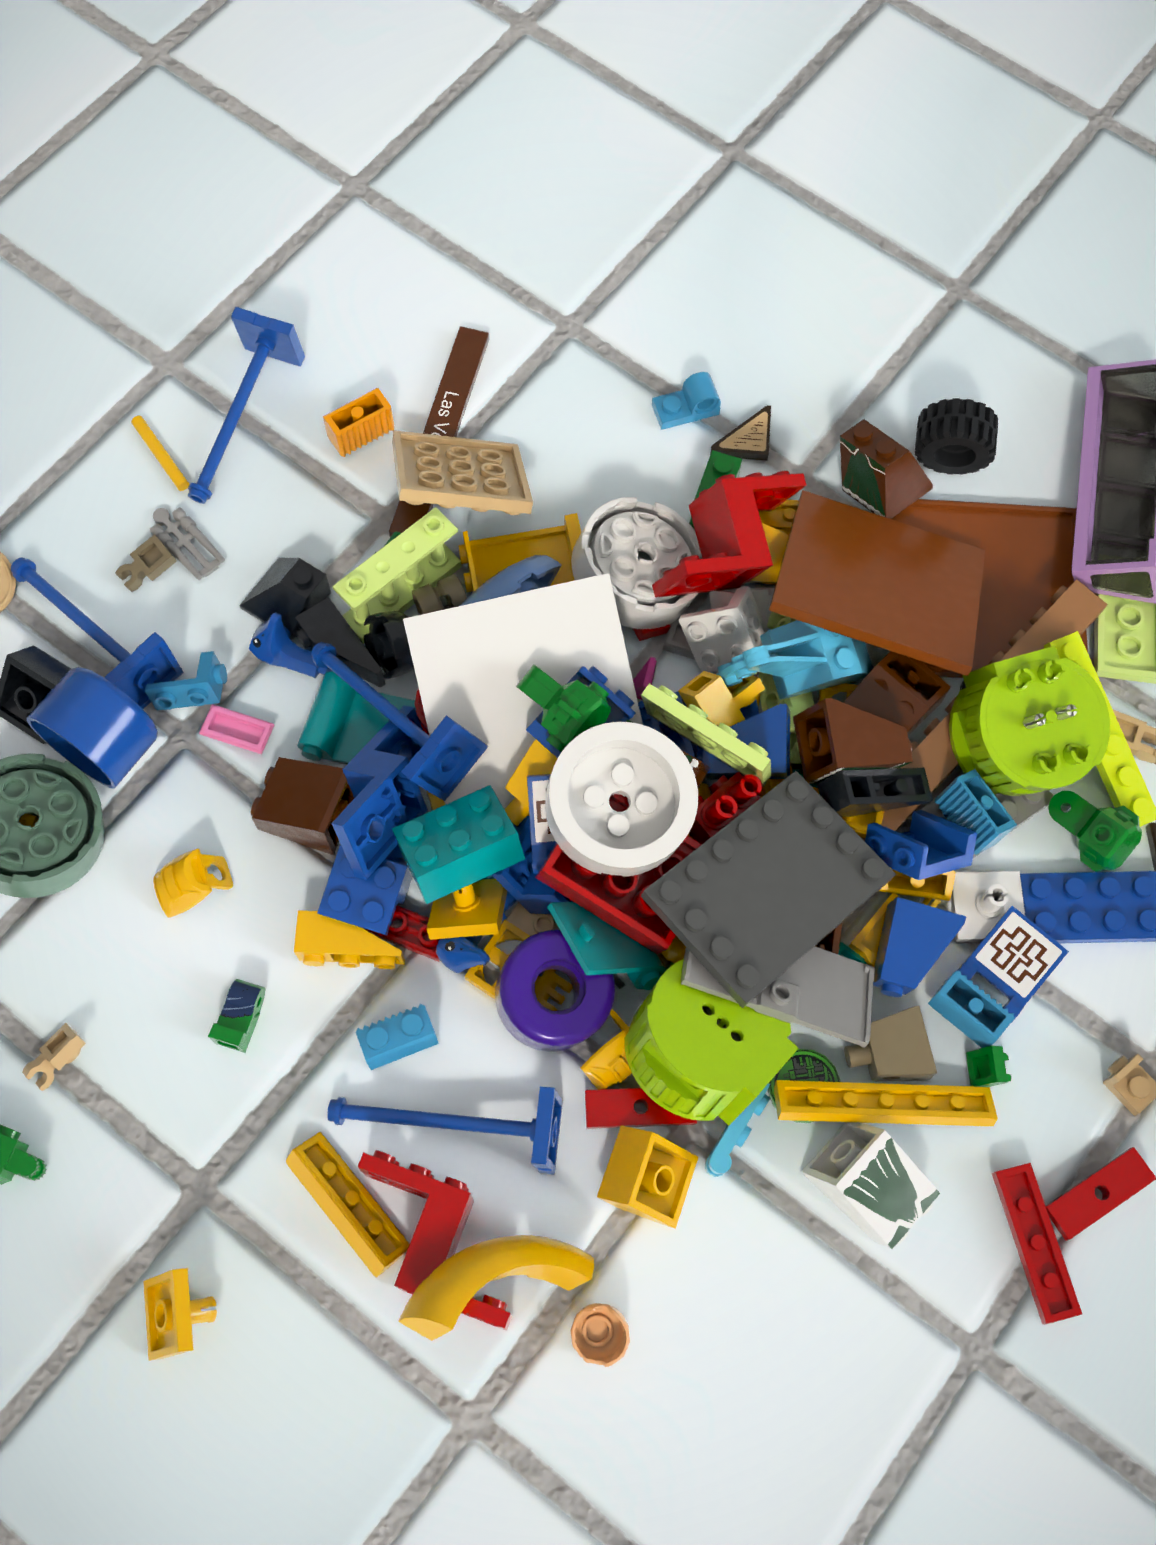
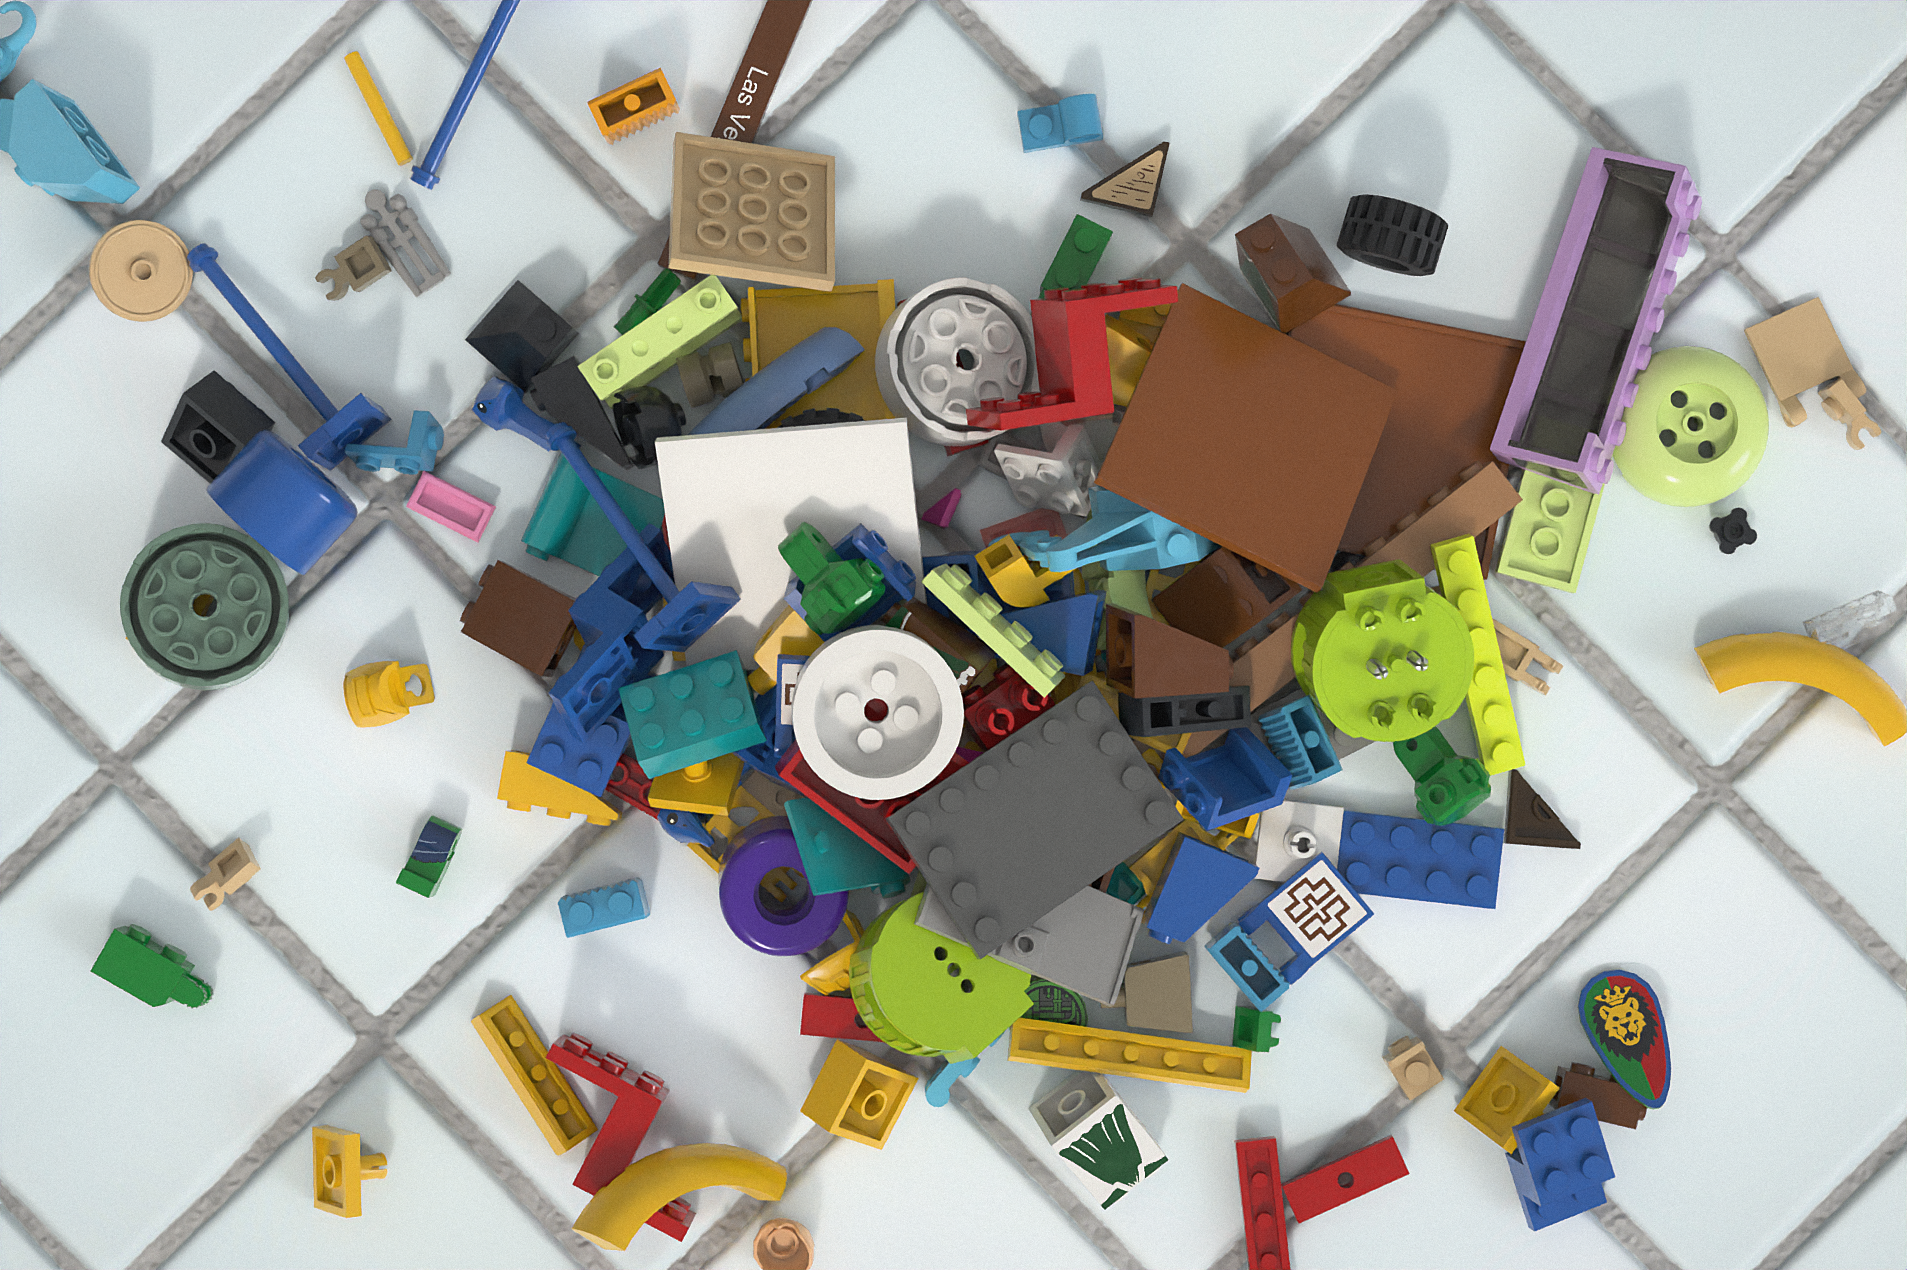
camera: 10 degrees right, 20 degrees up
blue tile [327,1086,563,1175] -> none

